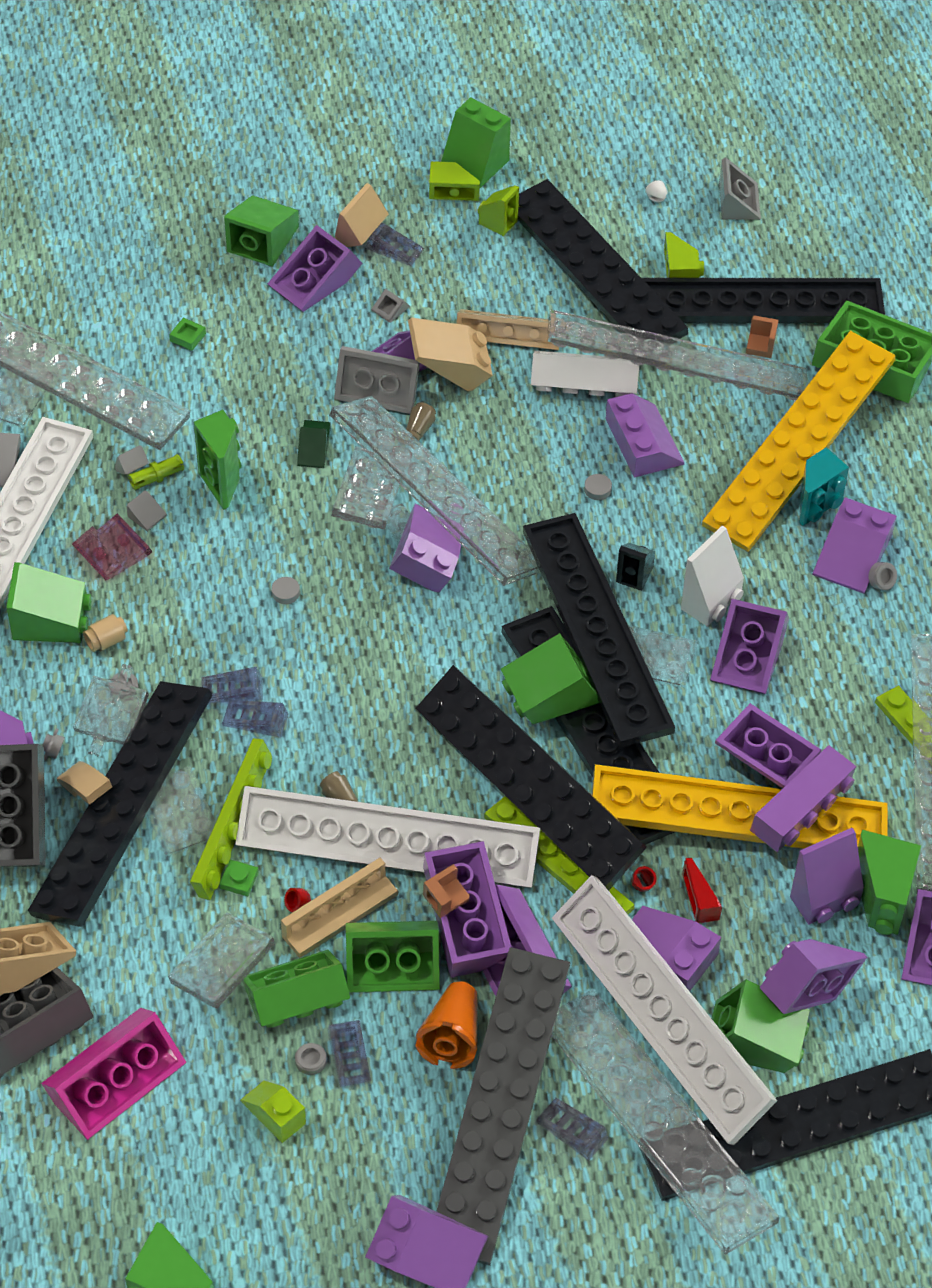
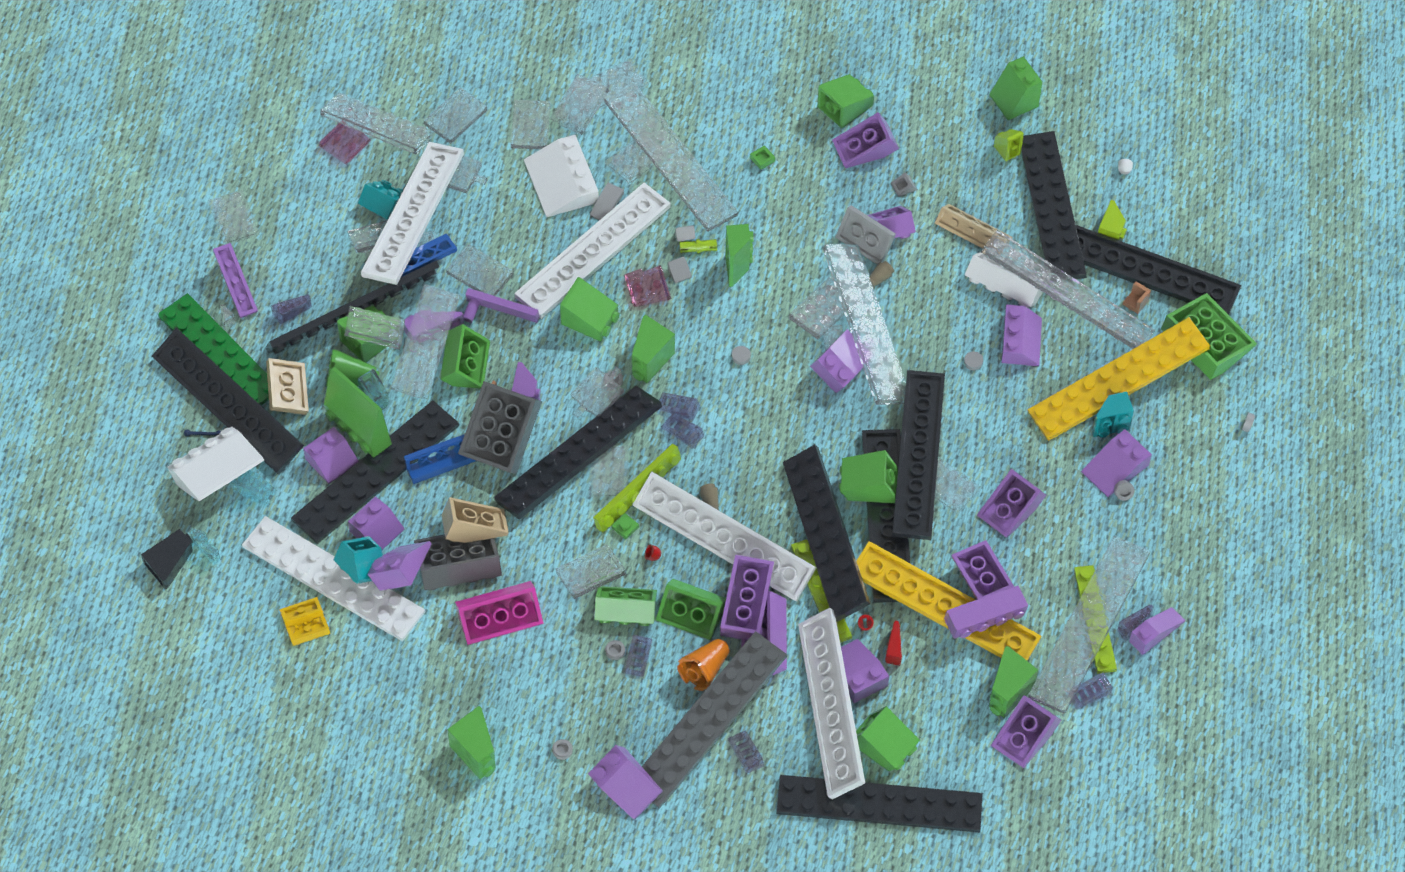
camera: 25 degrees right, 5 degrees up
light grey plate [42,728,65,761] -> none
tan slope [56,761,112,805] -> none
tan brick [83,614,128,652] -> none
lime slope [240,1080,306,1143] -> none
tan fence [281,858,398,958] -> none
dark green slope [297,420,331,468] -> none
tan slope [335,183,389,247] -> none
slope [365,223,424,267] -> none
tan slope [408,318,493,391] -> none
nougat panel [423,864,470,918] -> none
lime slope [429,161,480,201] -> none
clear plate [552,989,779,1255] -> none
black slope [616,543,655,591] -> none
white slope [681,526,744,627] -> none
light grey slope [719,157,761,220] -> none
medium lavender slope [759,939,868,1014] -> none
medium lavender slope [790,828,864,925] -> none
none -> light grey tile [552,739,573,760]
none -> bright green slope [632,315,675,383]

